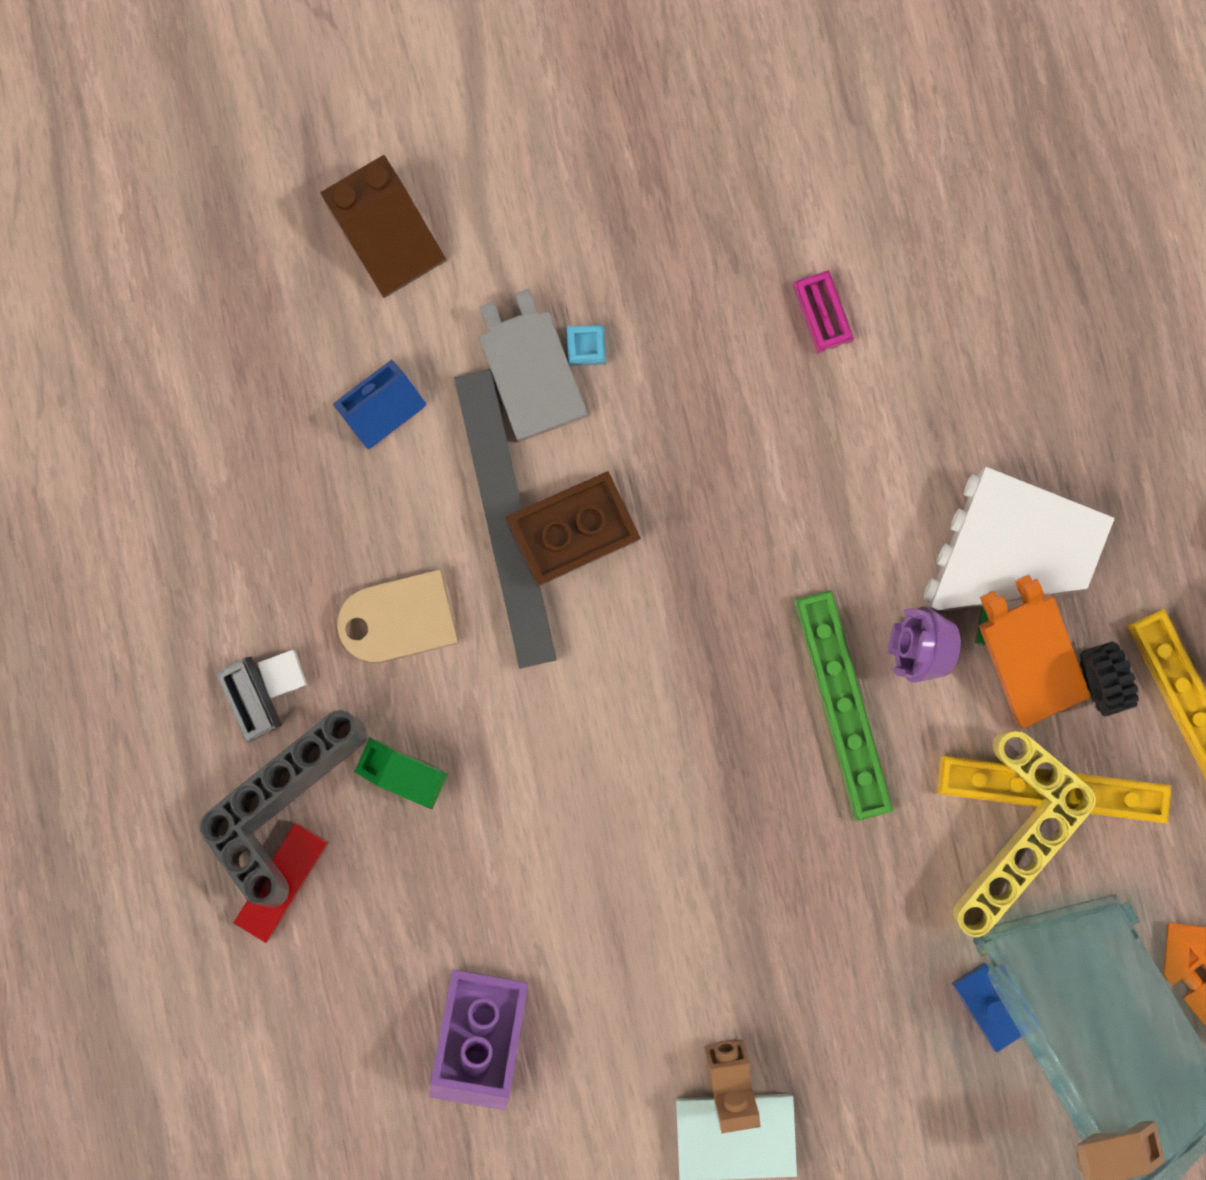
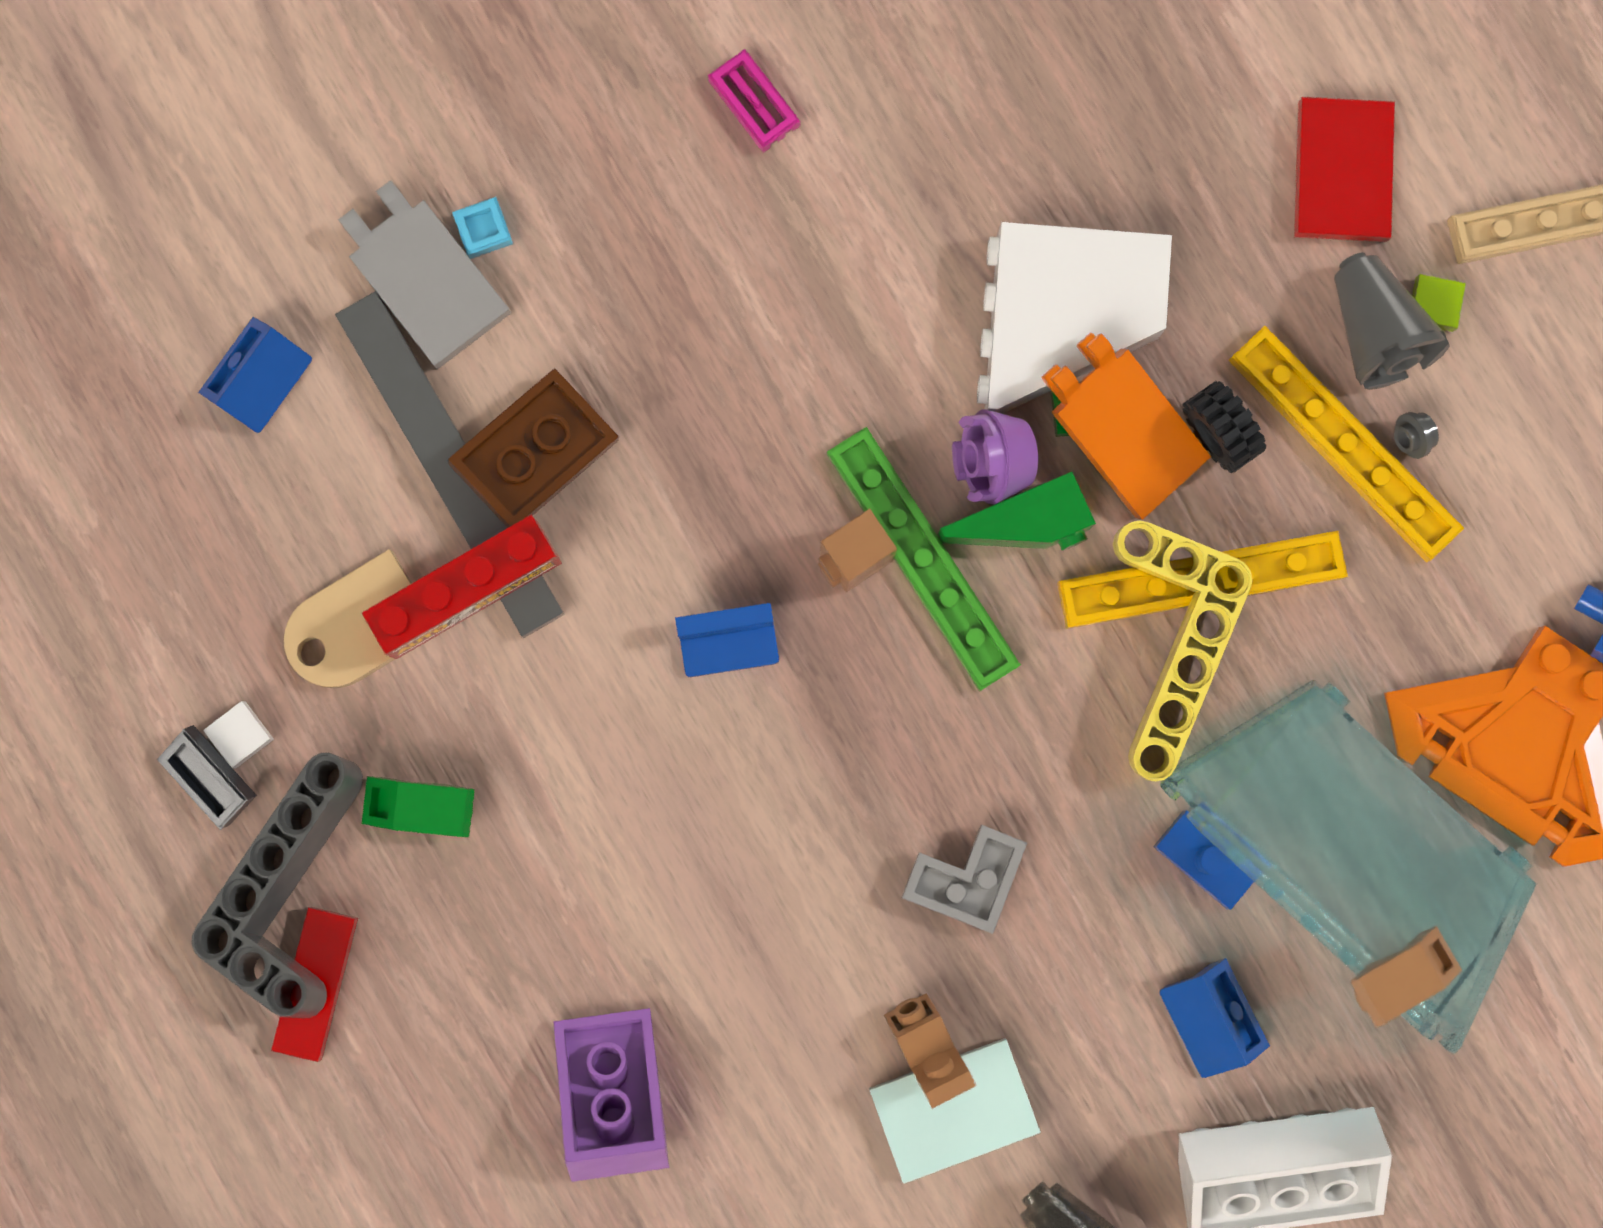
camera: 20 degrees left, 0 degrees up
reddish brown slope [320,154,447,298] -> none
none -> red brick [361,514,562,659]
none -> blue panel [675,603,779,677]
none -> medium nougat brick [818,509,897,593]
none -> light grey plate [901,825,1027,934]
none -> green slope [938,472,1096,551]
none -> blue panel [1159,958,1270,1078]

